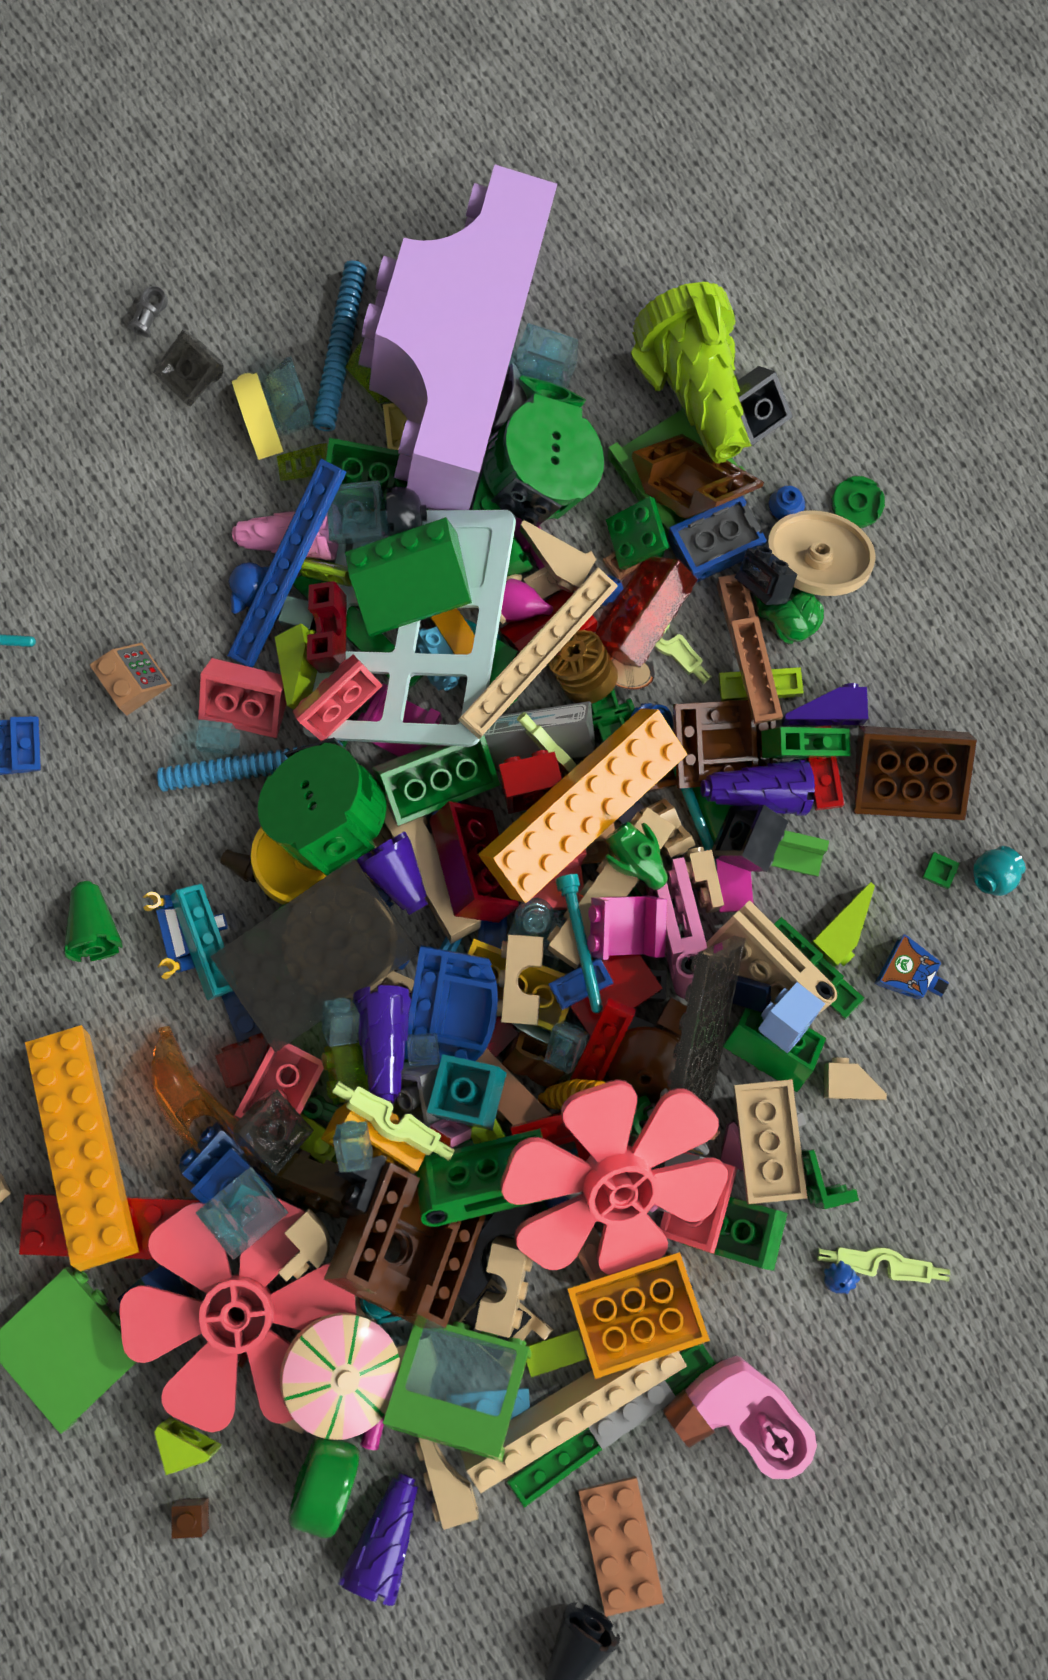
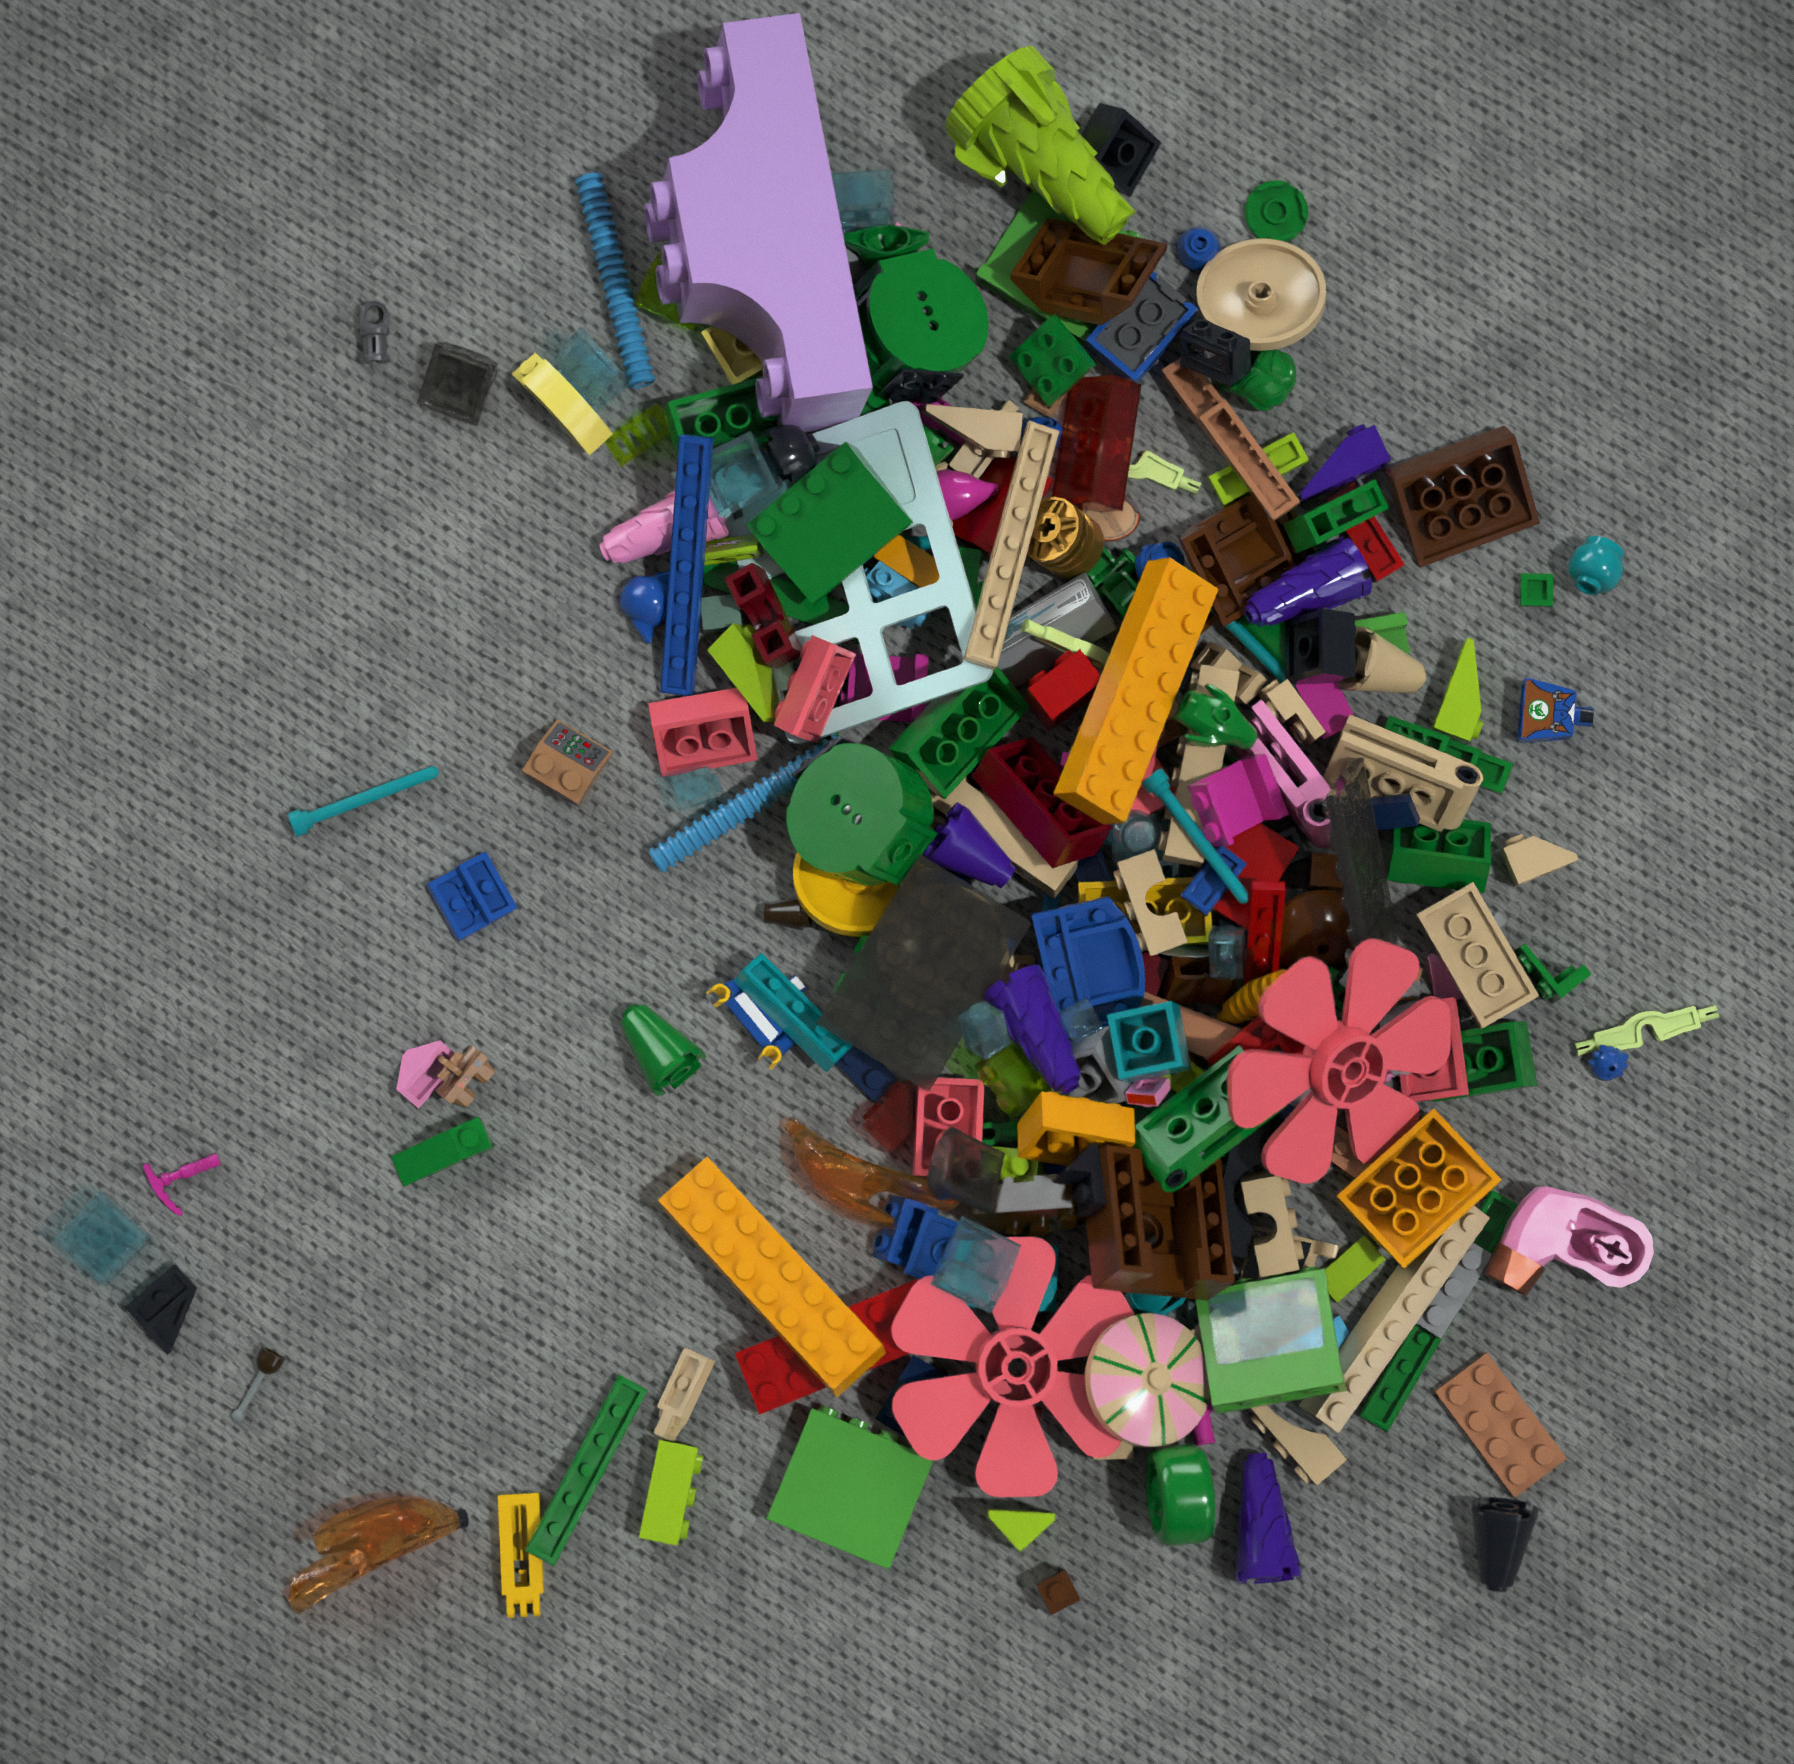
camera: 30 degrees left, 5 degrees up
tan brick [278,1208,330,1282] -> none
yellowish green piece [332,1081,455,1161] -> none
clear light blue brick [333,1121,373,1173] -> none
light blue brick [758,982,825,1054] -> none
none -> tan cone [1337,626,1426,694]

